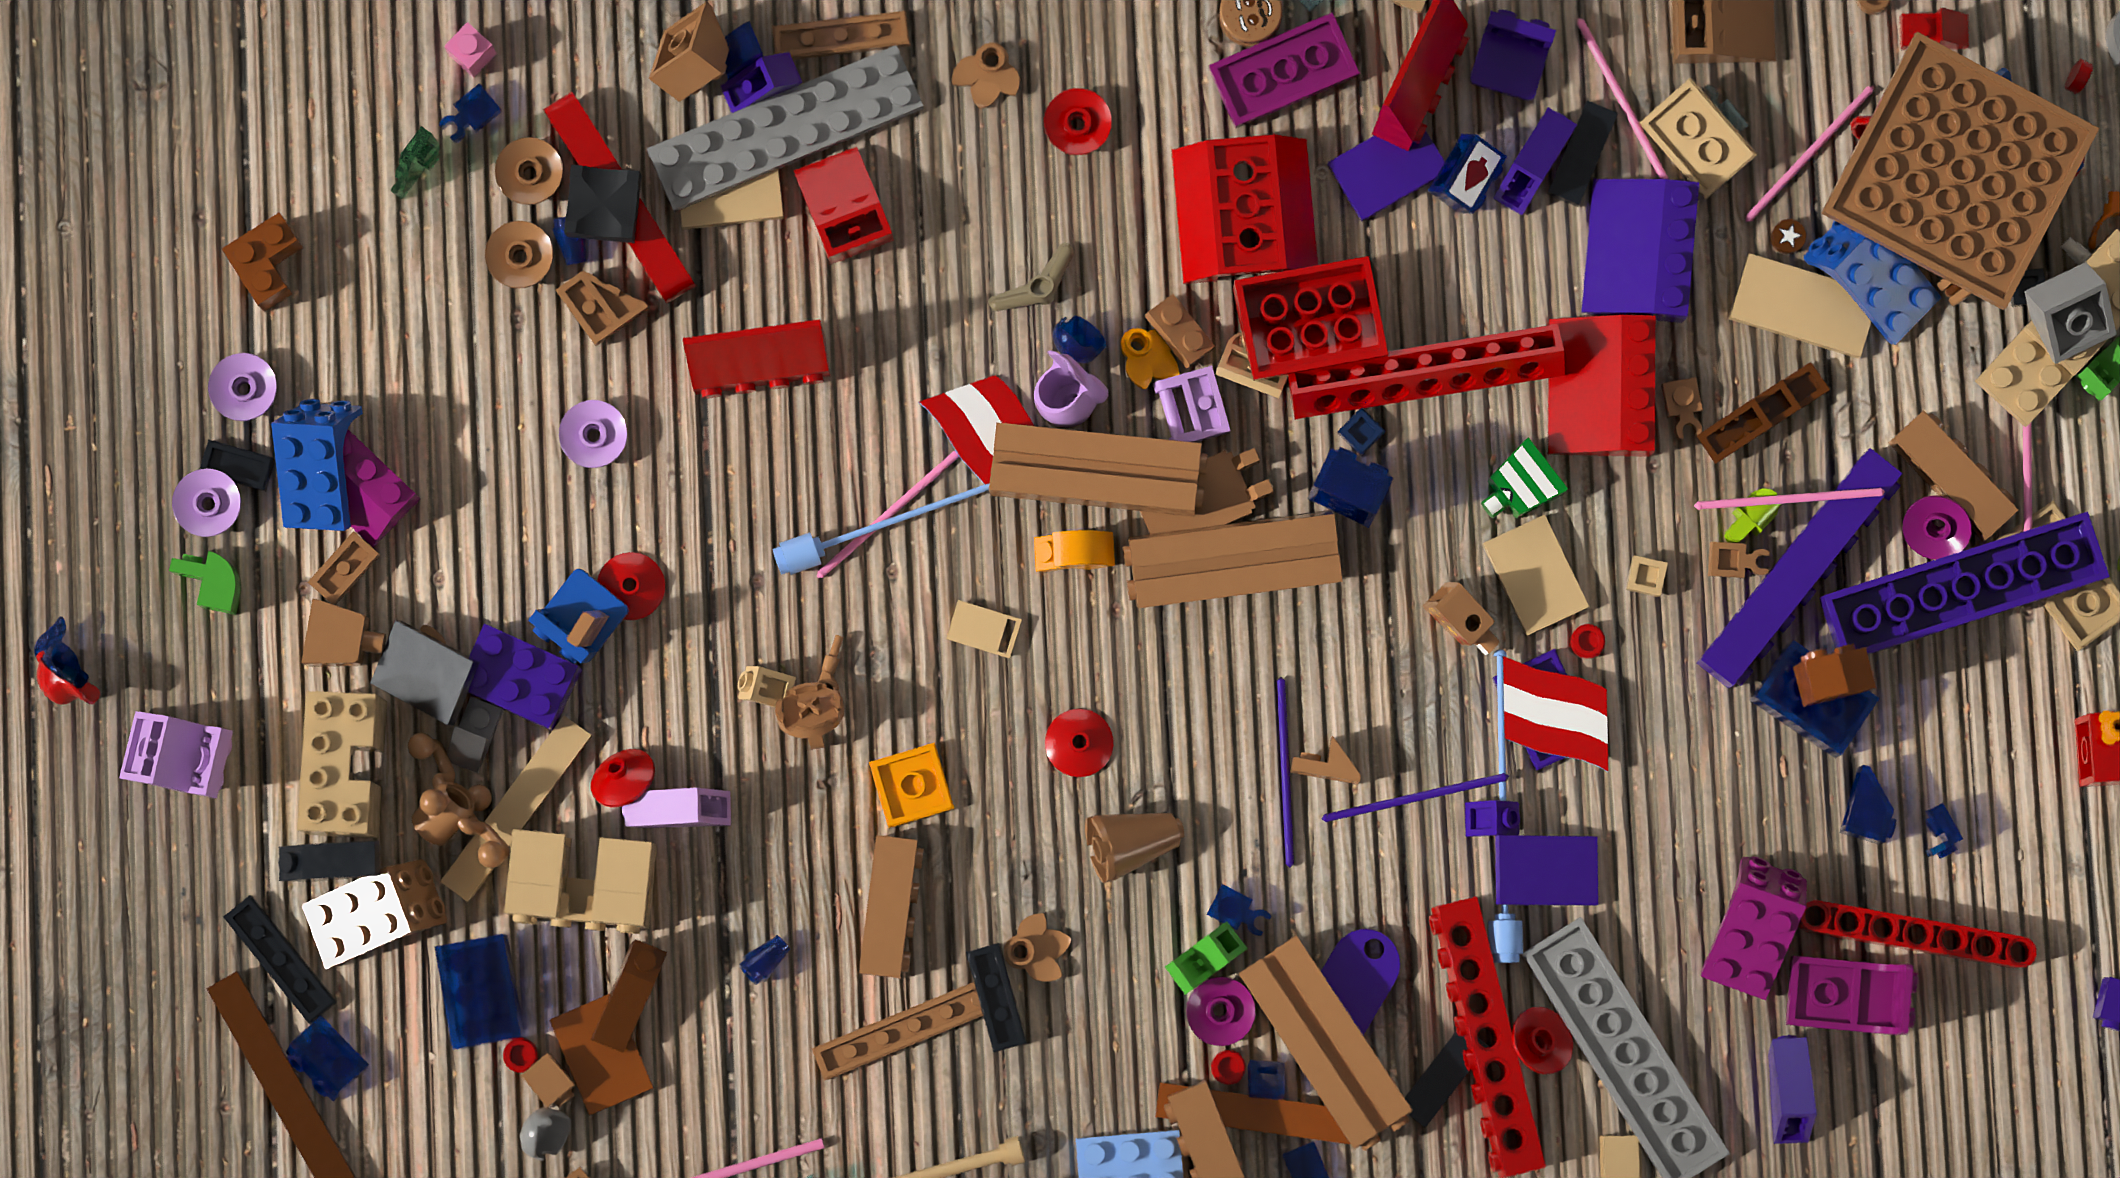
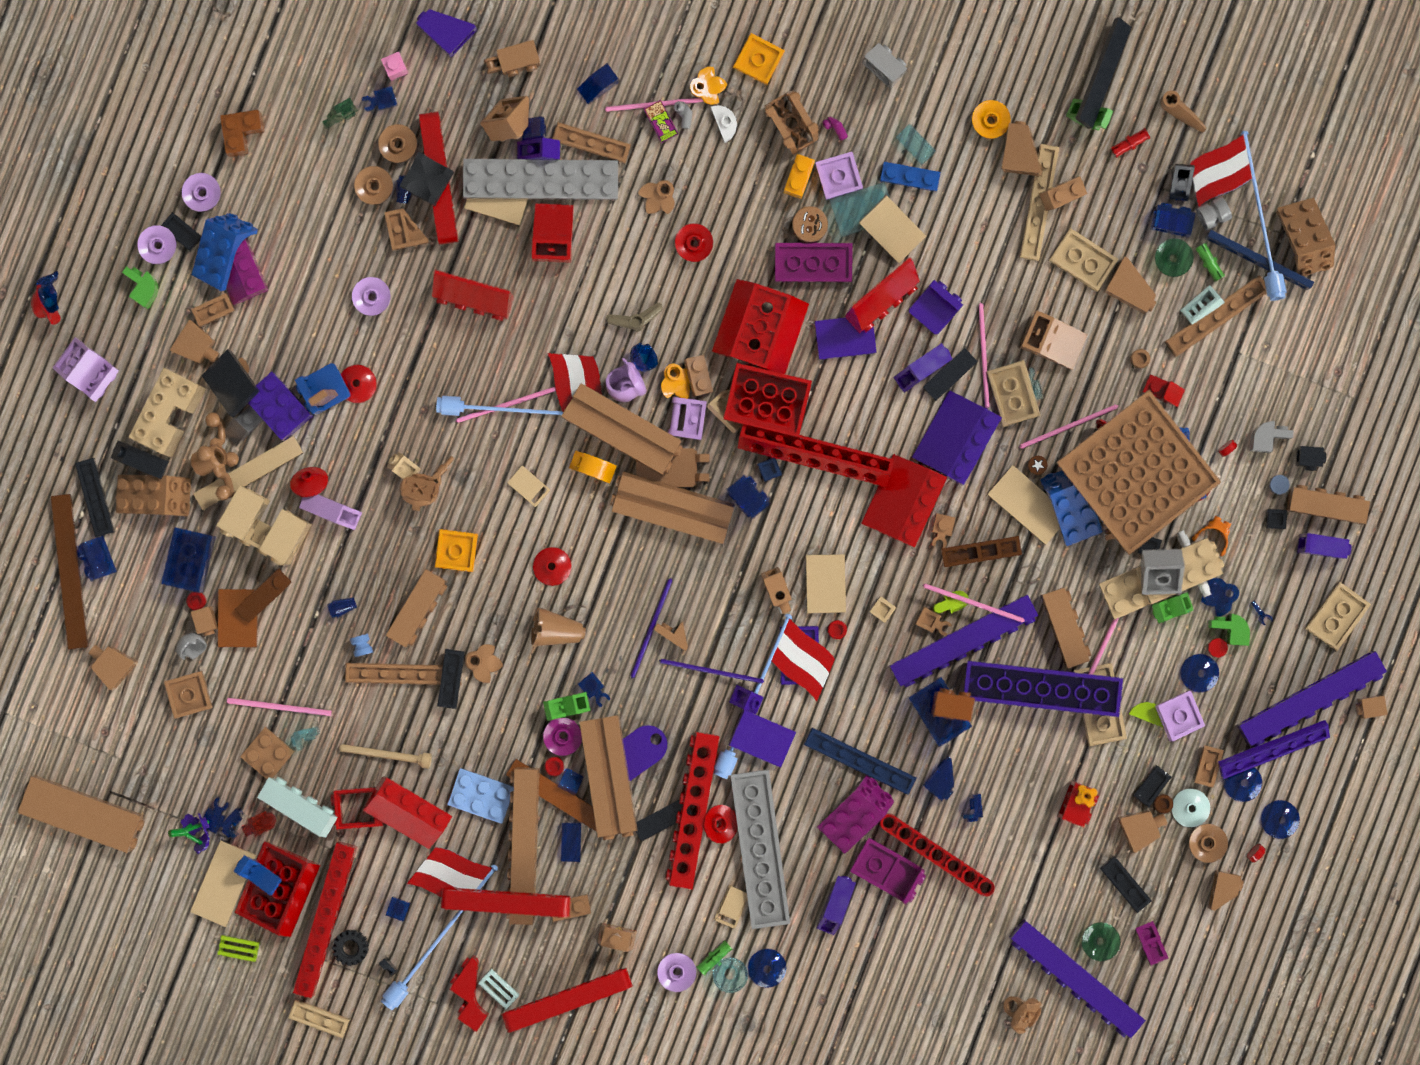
camera: 25 degrees right, 5 degrees up
brick [1428,134,1507,214] -> none
torso [1481,437,1568,519] -> none
magenta dish [1902,495,1972,560] -> none
none -> medium blue wheel [350,634,373,657]
none -> dark blue tile [804,727,917,795]

